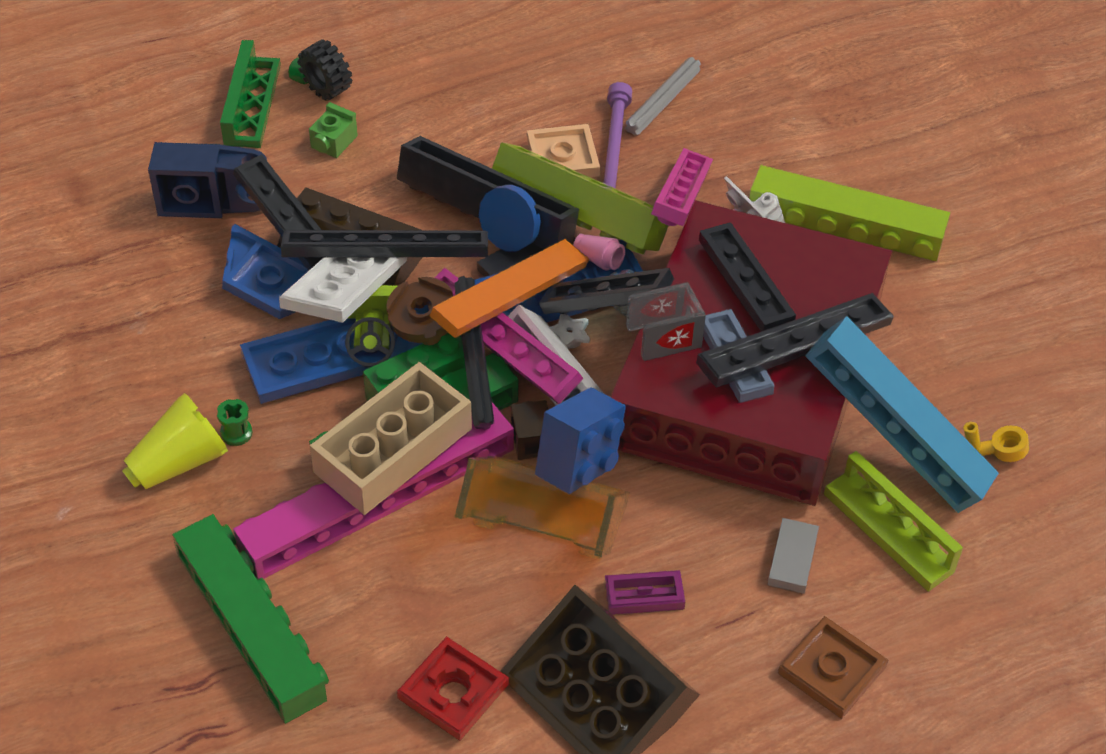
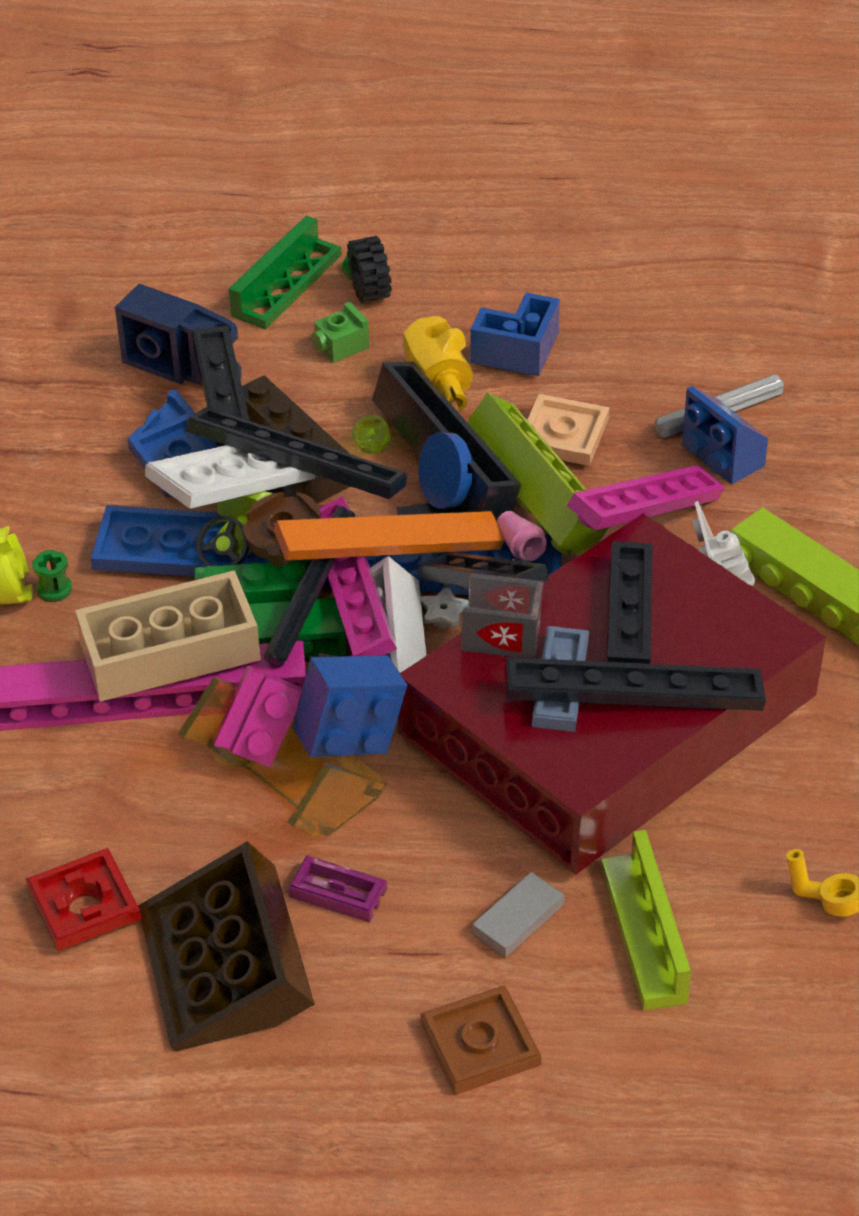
camera: 30 degrees right, 5 degrees down
medium lavender piece [603,82,632,189] -> none
dark azure brick [806,316,999,513] -> none
none -> dark pink plate [213,666,303,767]
none -> clear neon green tile [352,415,391,453]
none -> yellow piece [403,316,473,411]
none -> blue brick [470,293,560,376]
none -> blue slope [682,386,768,485]

